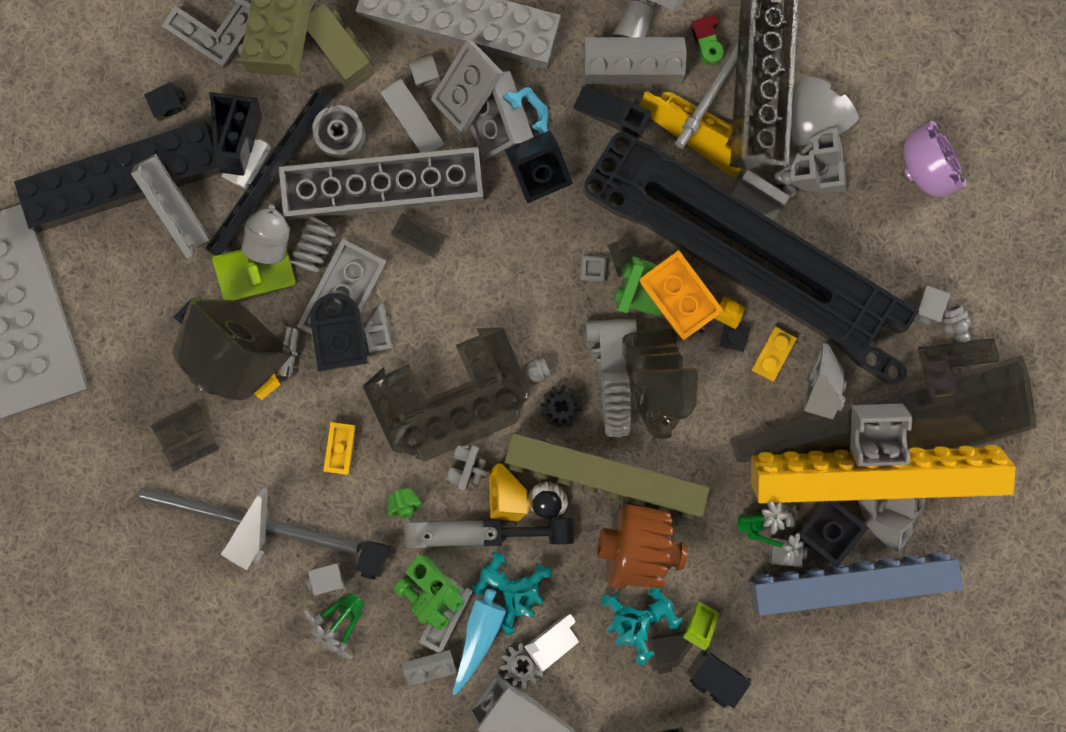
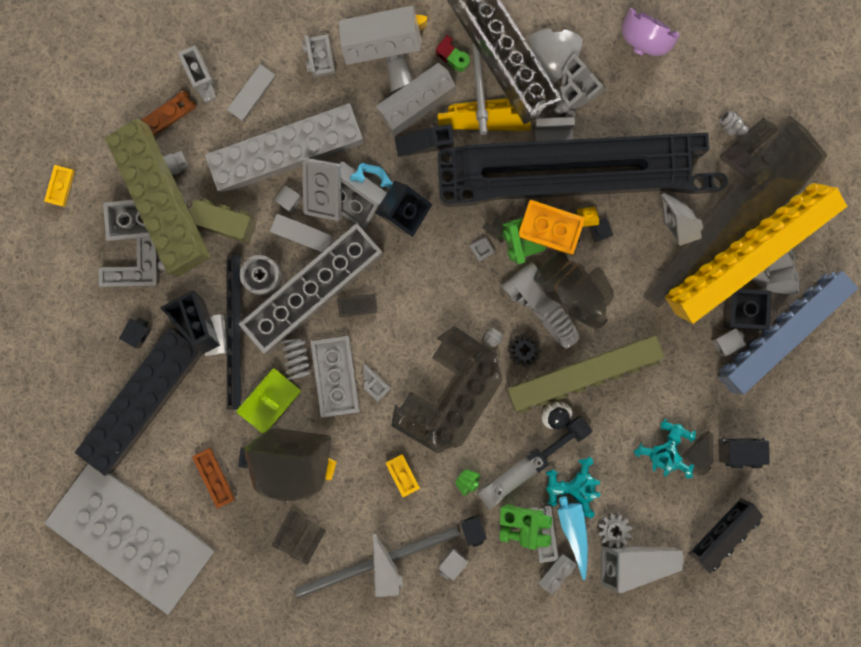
camera: 40 degrees left, 0 degrees up
light grey fence [131,154,210,258] -> none
light grey helmet [241,205,290,264] -> none
light grey axle [276,327,300,377] -> none
plant [304,593,364,659] -> none
black tile [310,293,369,372] -> none
light grey hips [446,445,490,491] -> none
yellow slope [489,463,530,521] -> none
white panel [524,614,579,672] -> none
dark orange piece [597,504,688,590] -> none
lime tile [683,601,720,650] -> none
light grey plant [737,501,802,565] -> none
yellow plate [751,327,797,382] -> none
light grey piece [850,404,912,466] -> none
light grey brick [914,286,951,326] -> none
none -> dark orange plate [192,448,236,509]

